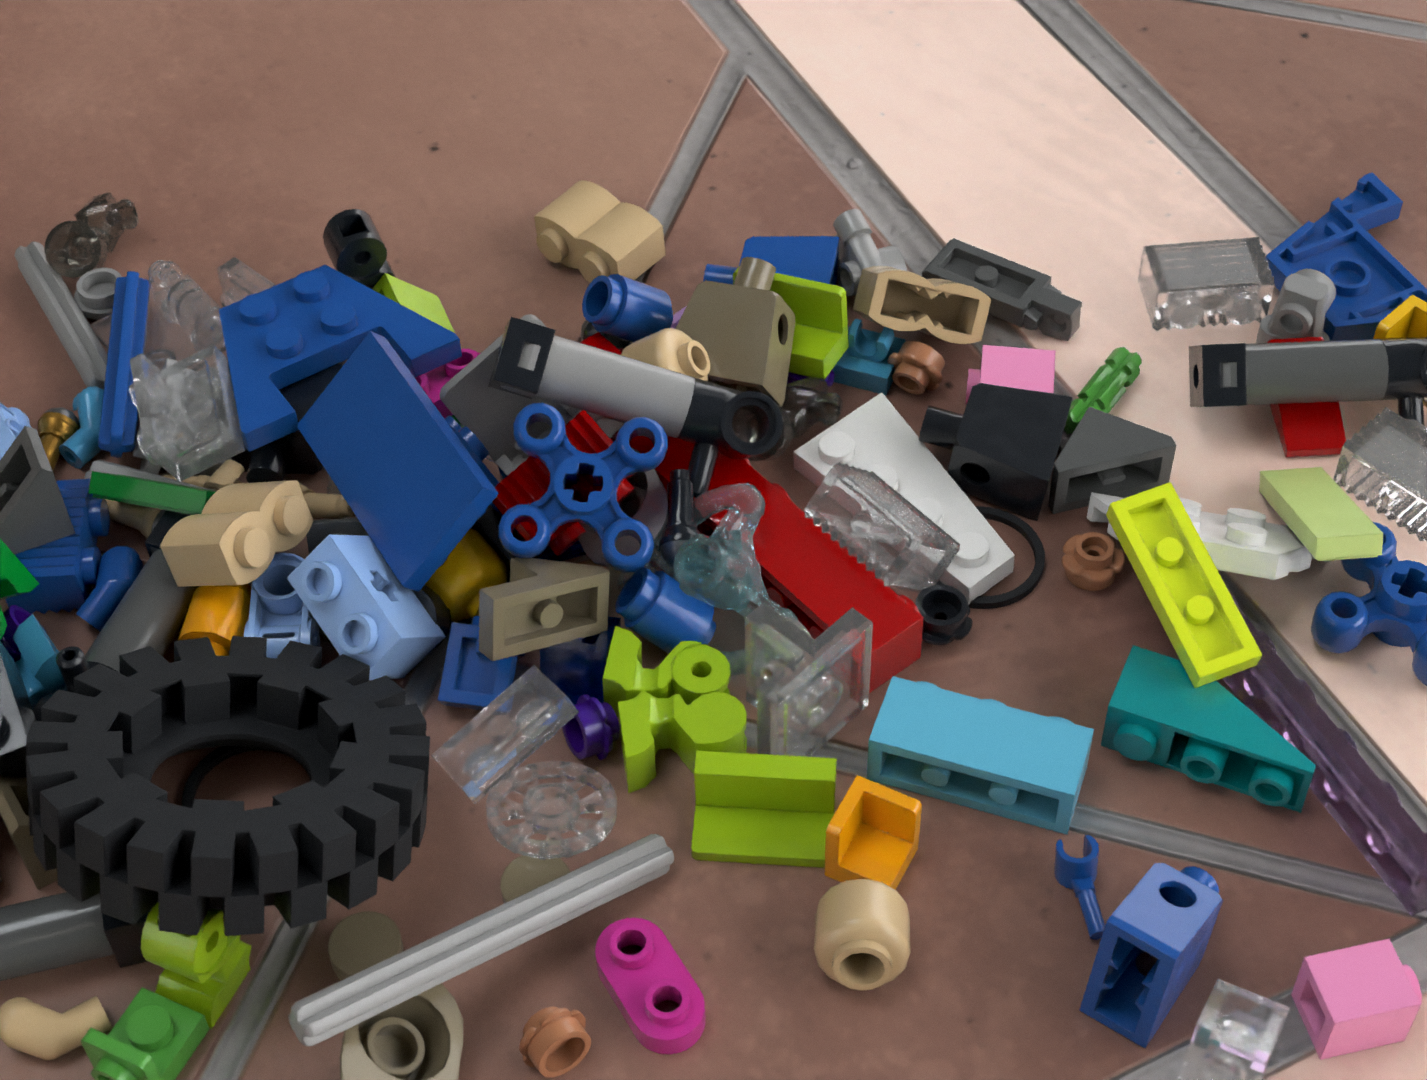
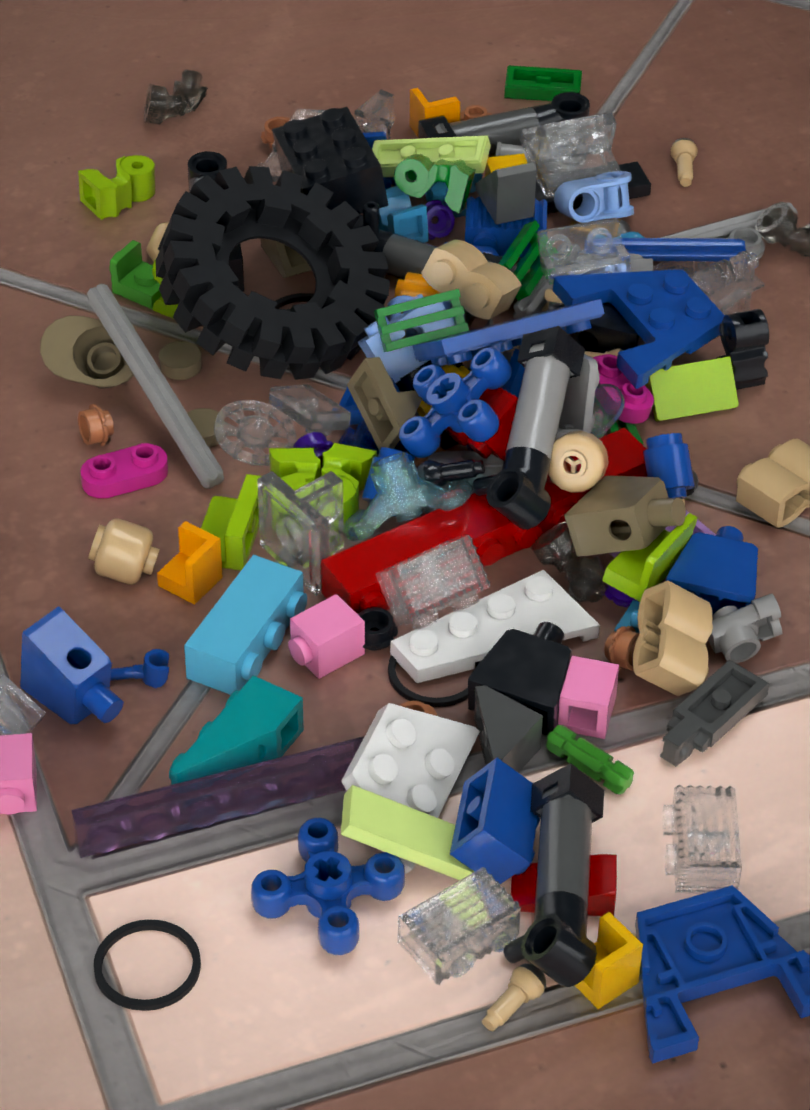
camera: 95 degrees right, 5 degrees down
neon yellow plate [1106,482,1262,688] -> none
light grey plate [1256,269,1336,343] -> none
none -> bright pink brick [288,594,365,679]
none -> green tile [374,289,469,352]
none -> blue brick [450,758,540,887]

